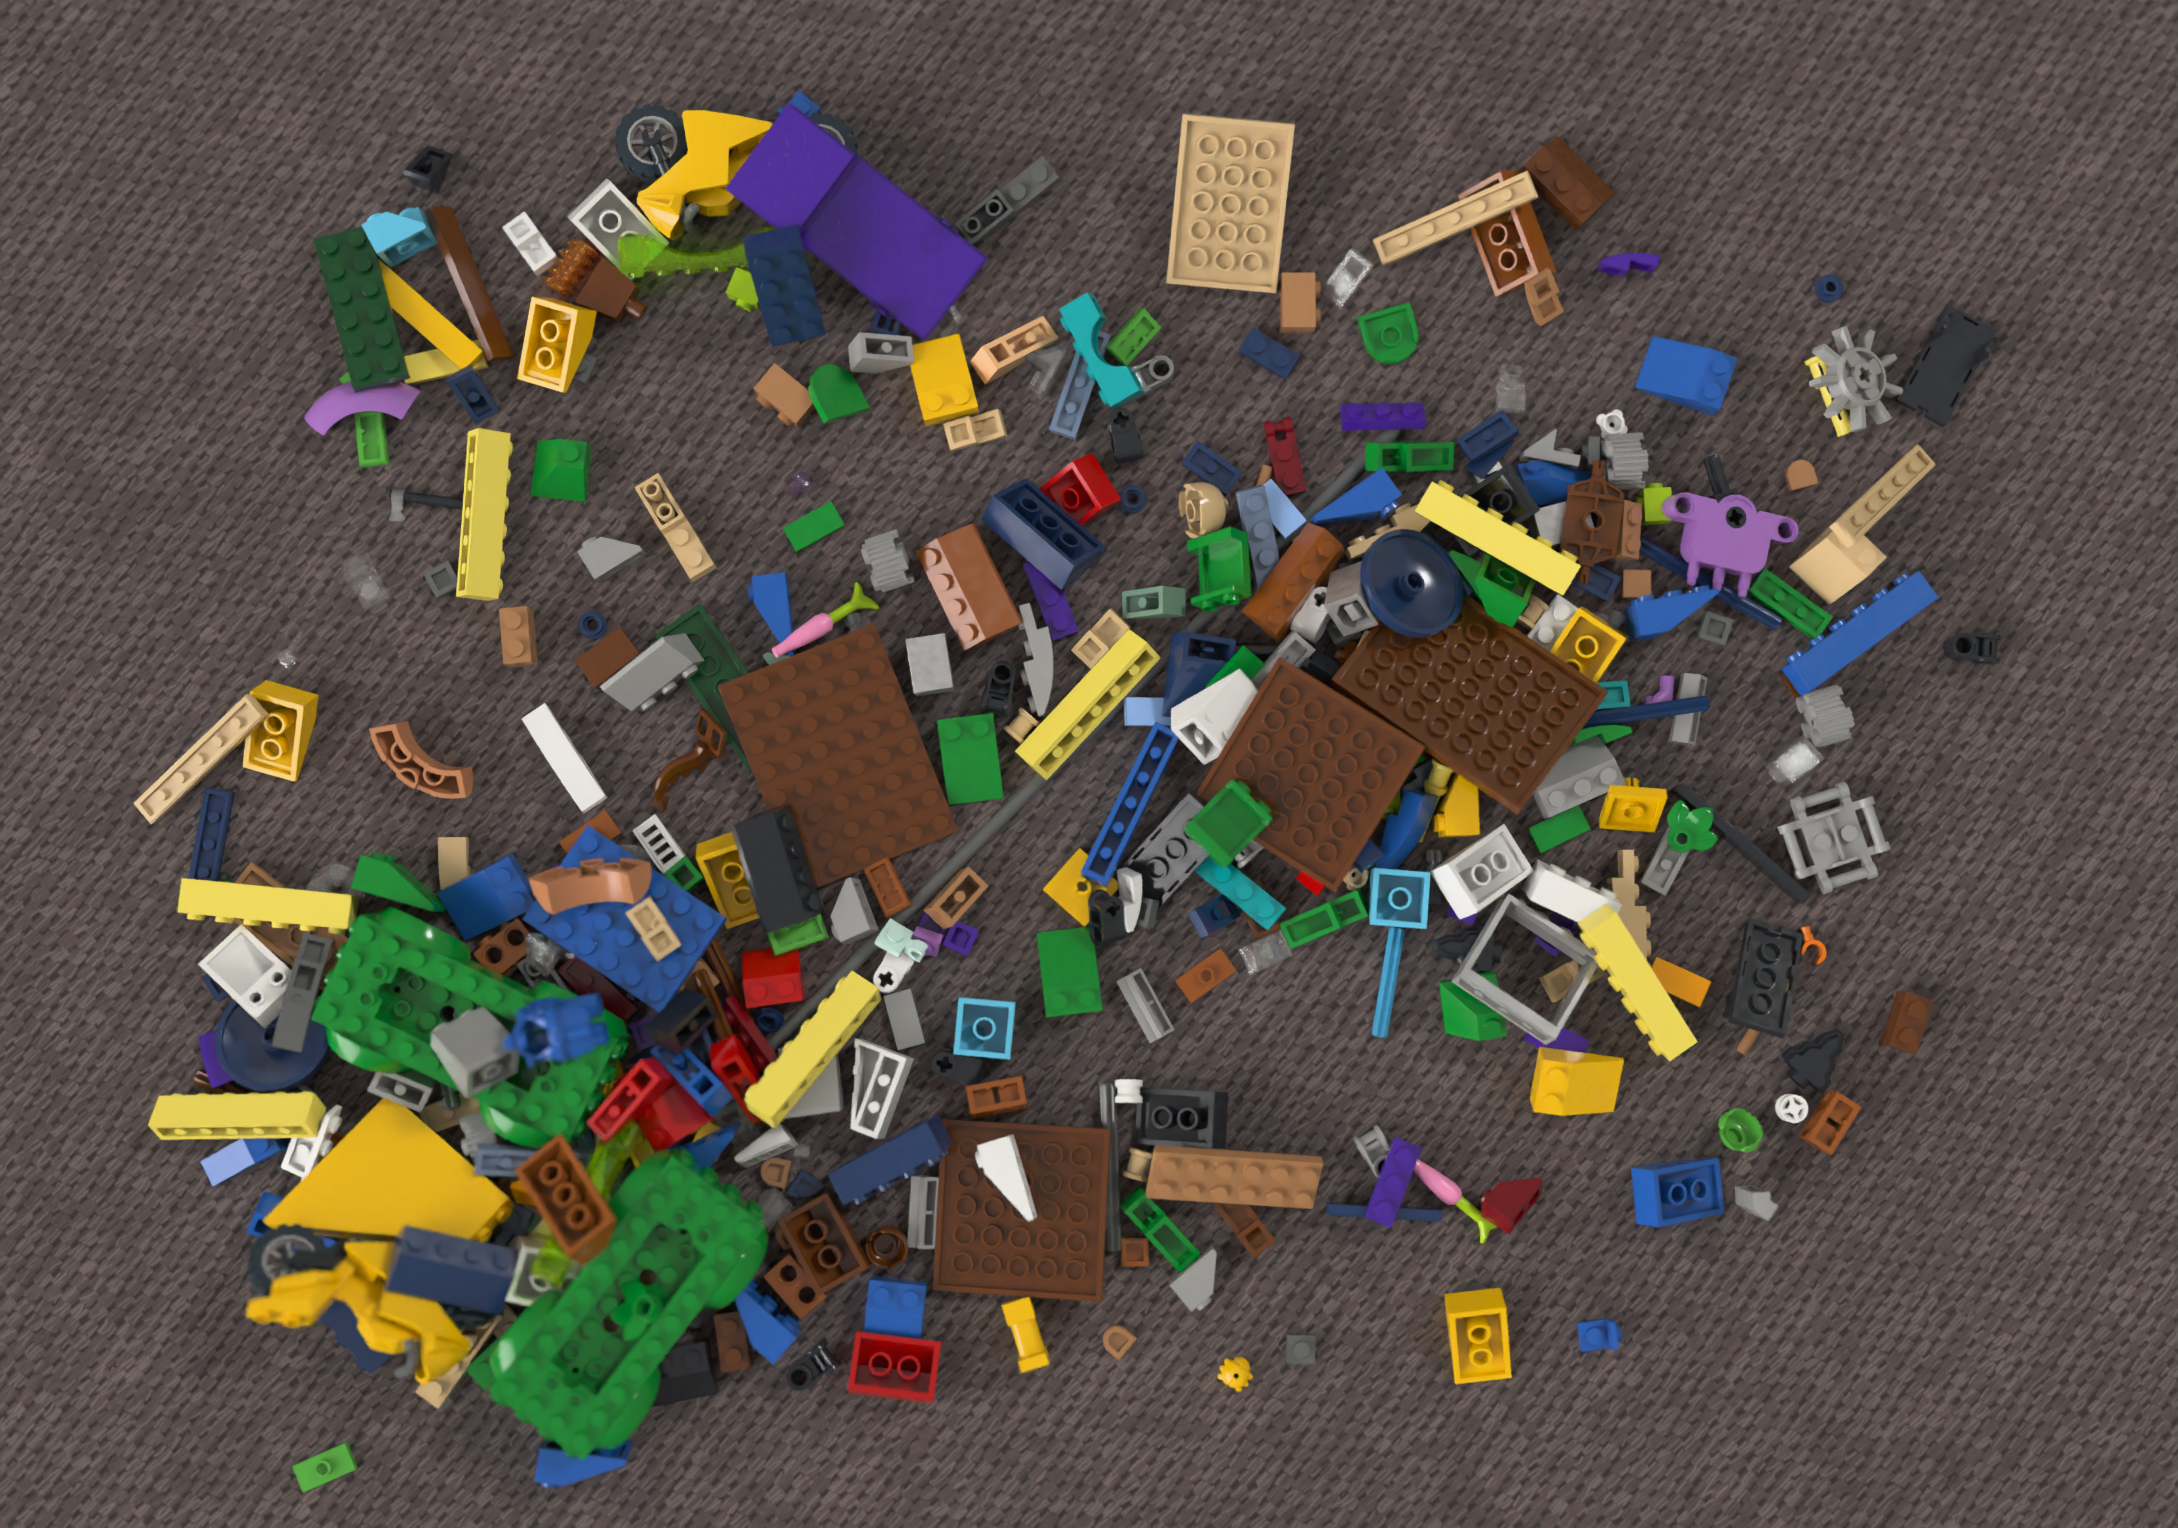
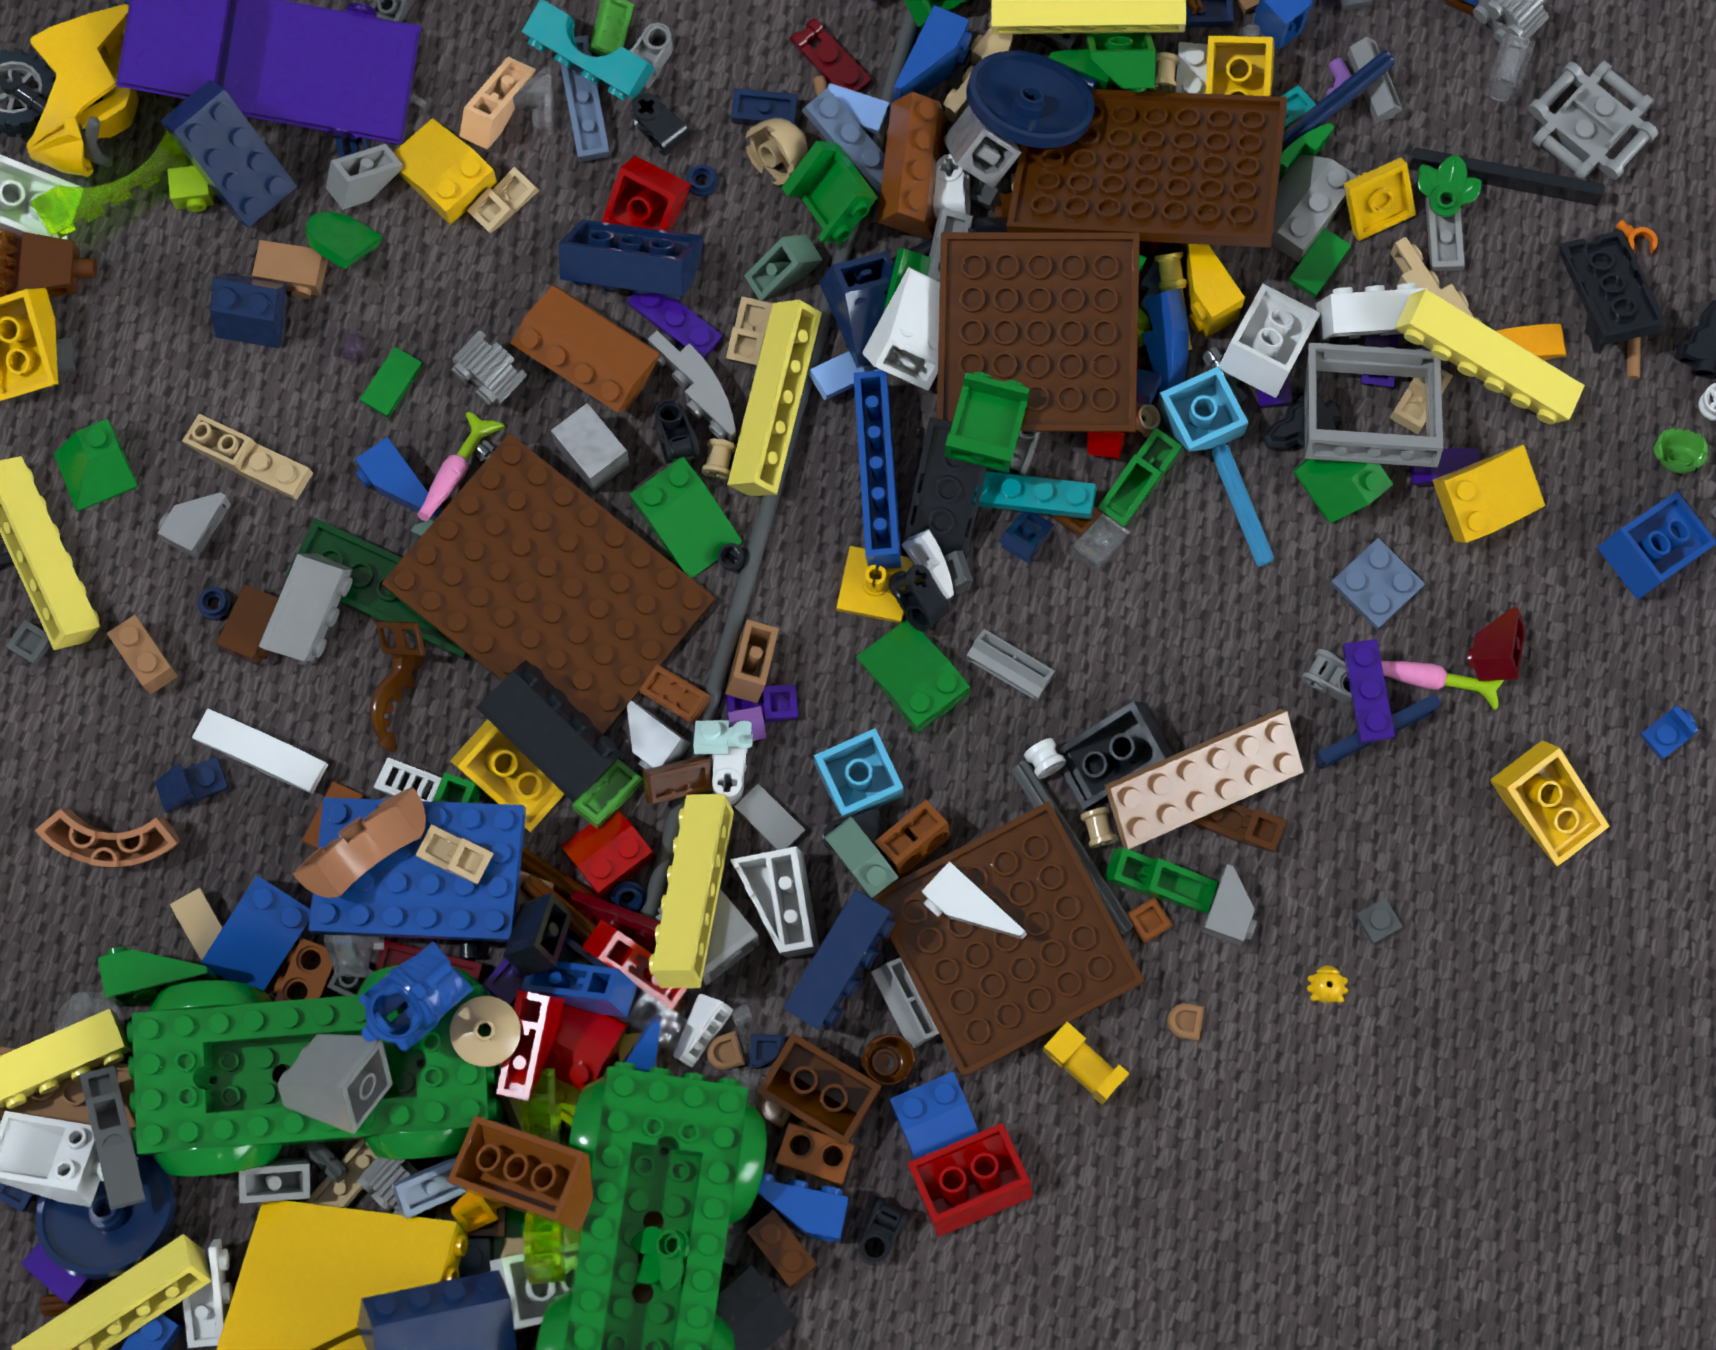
camera: 25 degrees left, 10 degrees down
dark orange plate [1175,948,1236,1003] -> none
none -> dark blue slope [155,757,229,813]
none -> dark blue slope [210,273,287,348]
none -> tan dish [450,996,521,1067]
none -> reddish brown plate [643,756,713,805]
none -> black hinge [717,543,745,572]
none -> sand green slope [824,817,898,898]
none -> sand blue plate [1330,538,1425,630]

